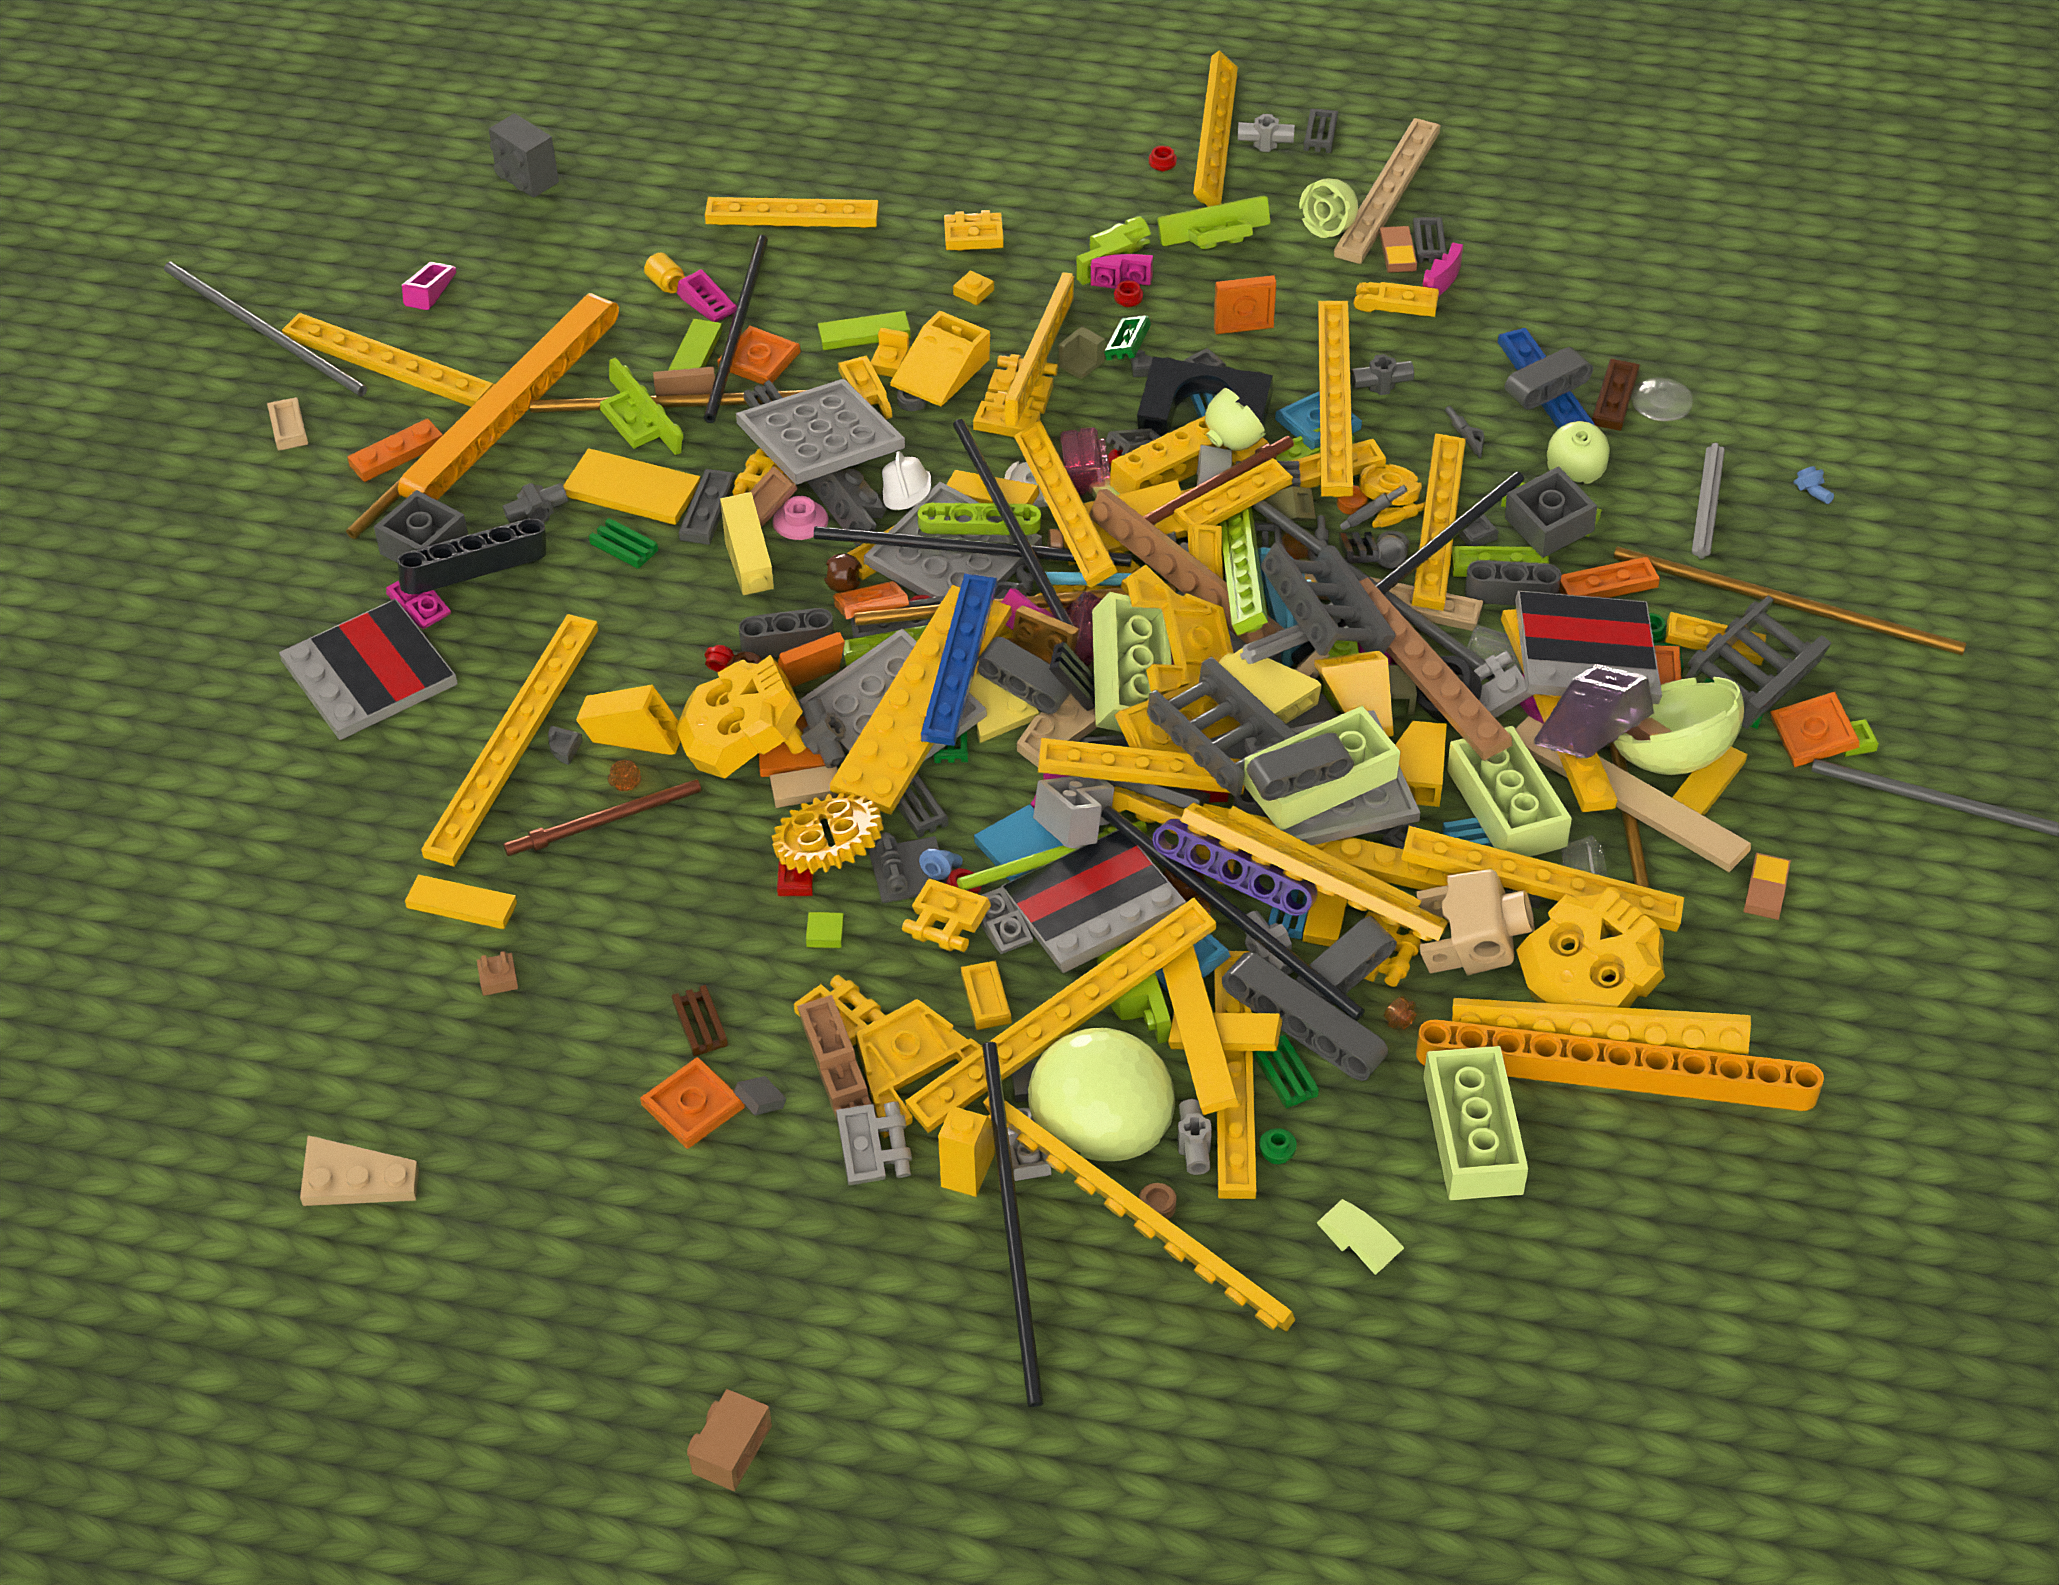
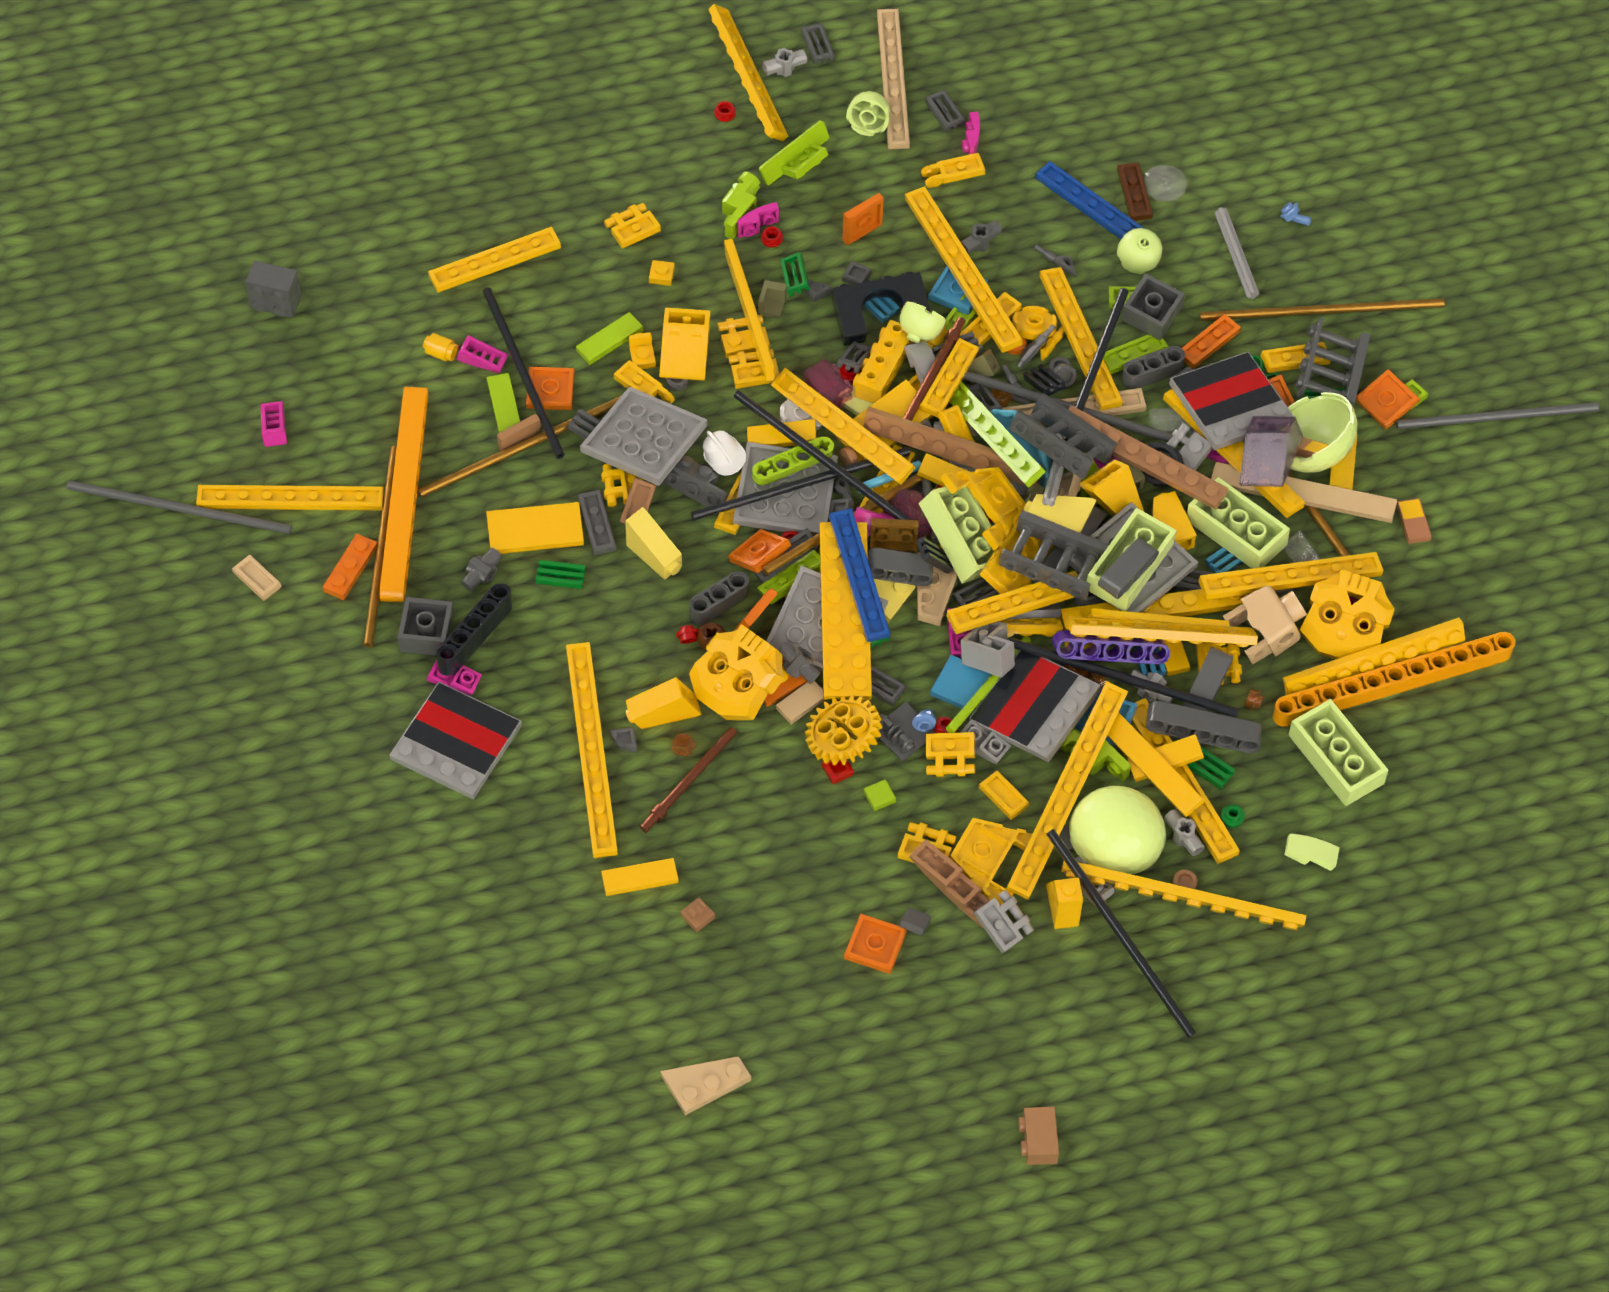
camera: 30 degrees left, 10 degrees up
lime bracket [600,357,684,455] -> none
reddish brown tile [672,985,728,1057] -> none
bright pink piece [772,496,829,540] -> none
reddish brown piece [824,553,862,593] -> none
nougat tile [1379,226,1417,273] -> none
dark grey tile [1458,514,1499,546] -> none
dark grey beam [1504,347,1593,410] -> none

